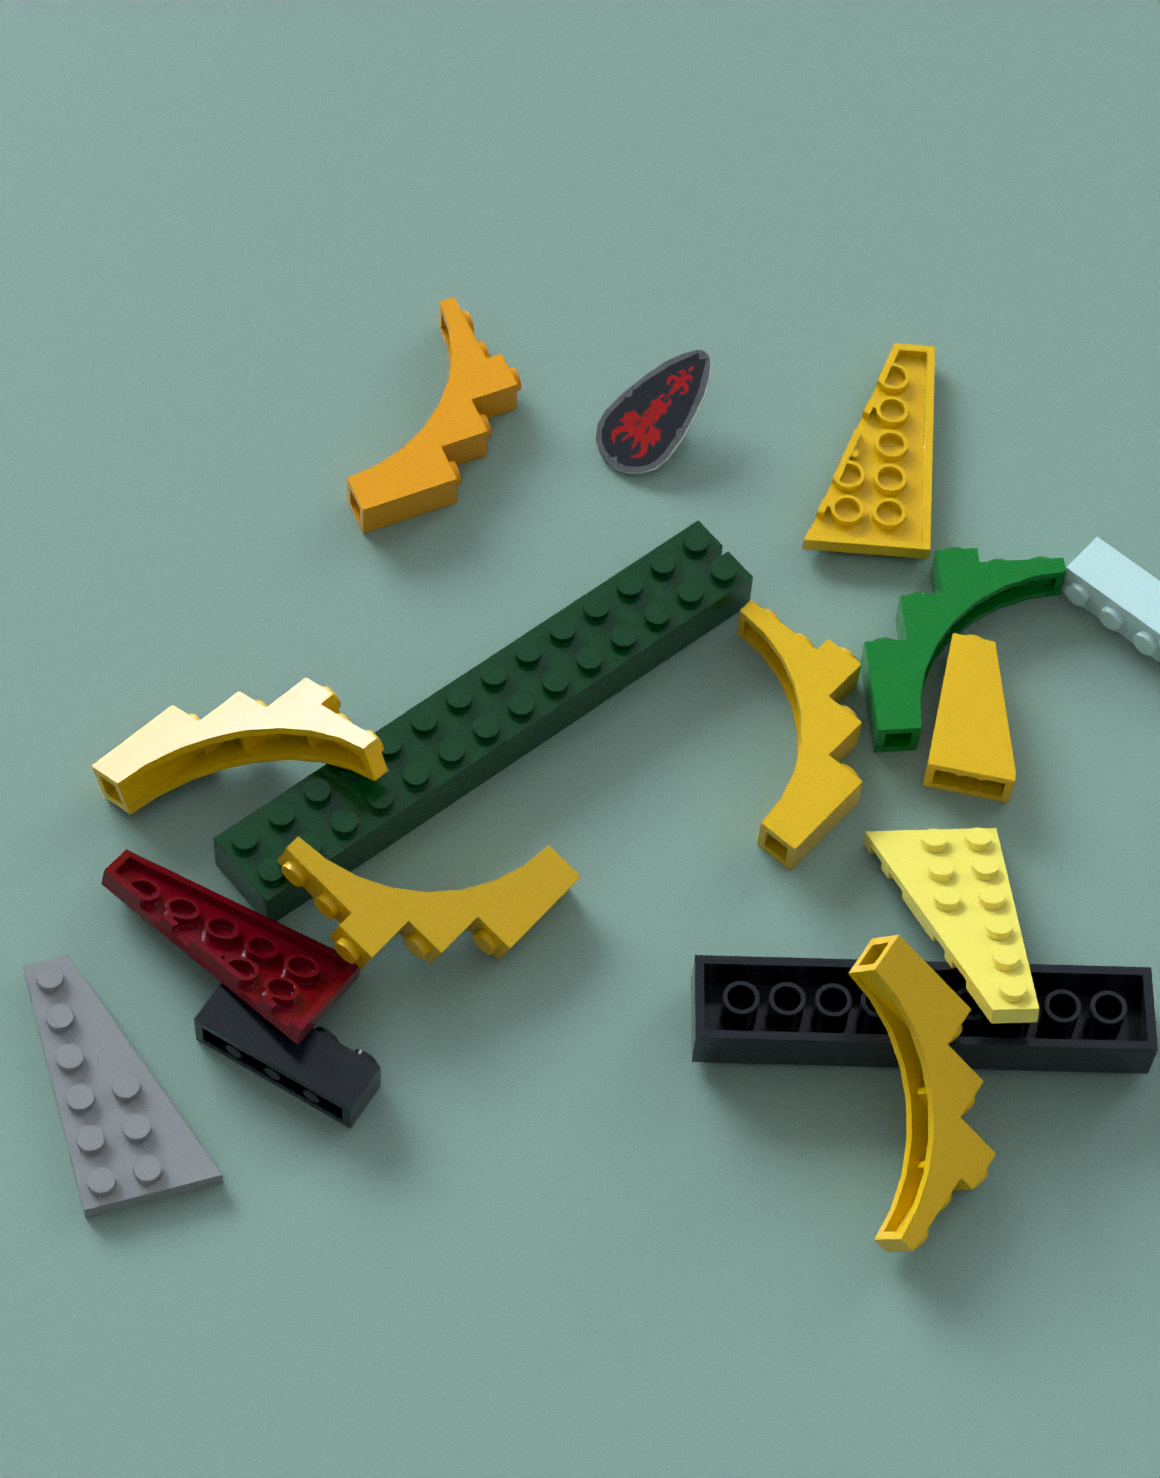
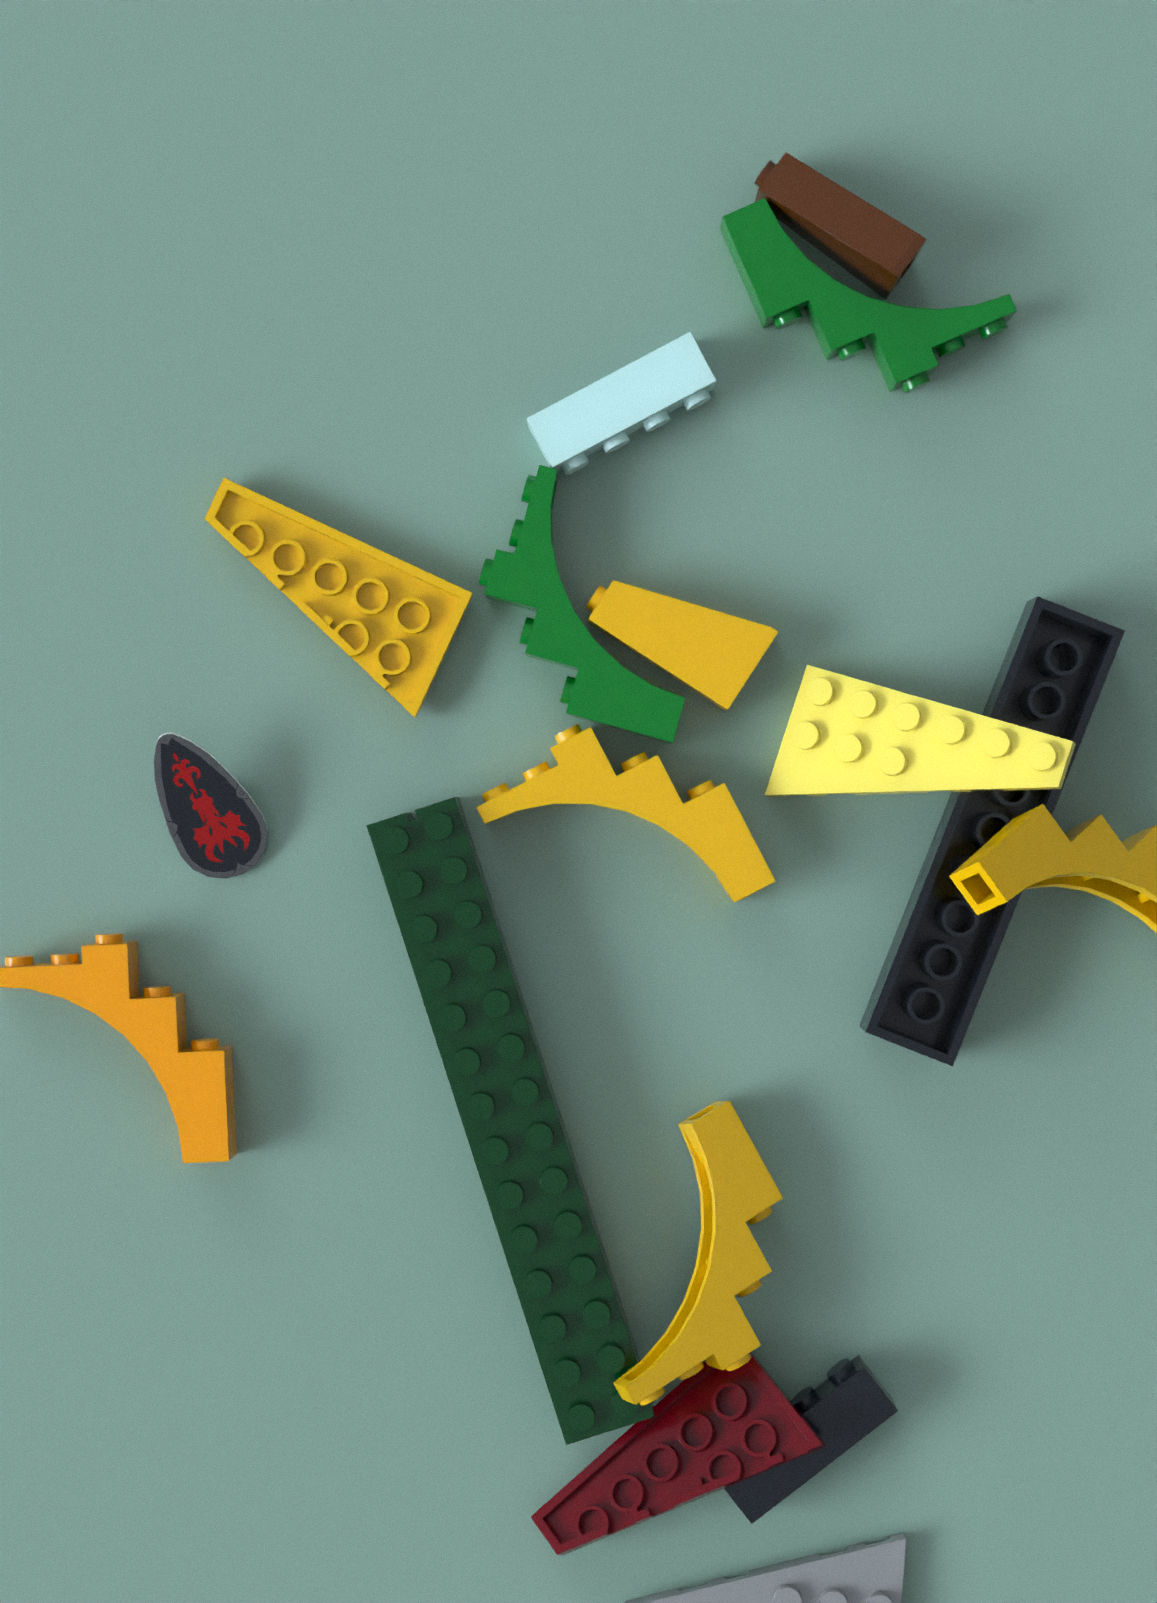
camera: 65 degrees left, 30 degrees up
yellow arch [92,678,388,815] -> none

